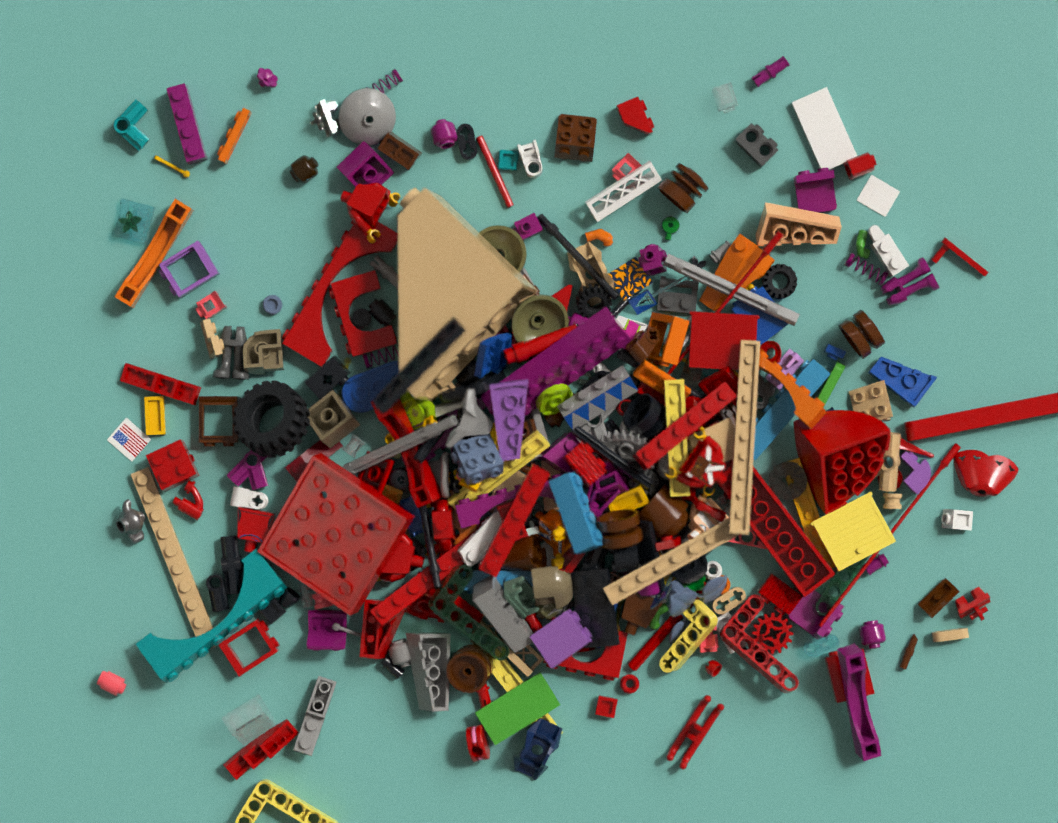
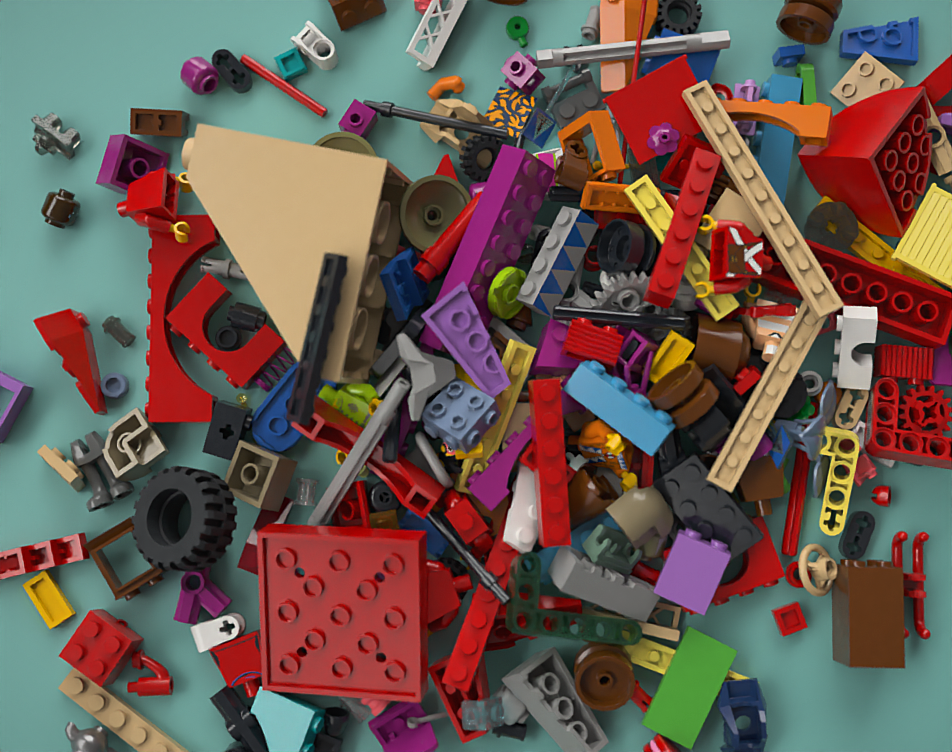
camera: 35 degrees left, 5 degrees down
sticker [107,418,151,461] -> none
coral window [195,291,227,319] -> none
light grey dish [338,88,396,145] -> none
magenta piece [366,69,403,93] -> none
none -> red wedge [33,308,108,415]
none -> clear smoke pin [102,315,136,348]
none -> clear light blue bracket [461,696,505,731]
none -> magenta plant [647,123,680,156]
none -> tan piece [798,543,838,597]
none -> white arch [832,306,878,390]
none -> reddish brown brick [832,559,905,668]
none -> black beam [838,511,875,559]

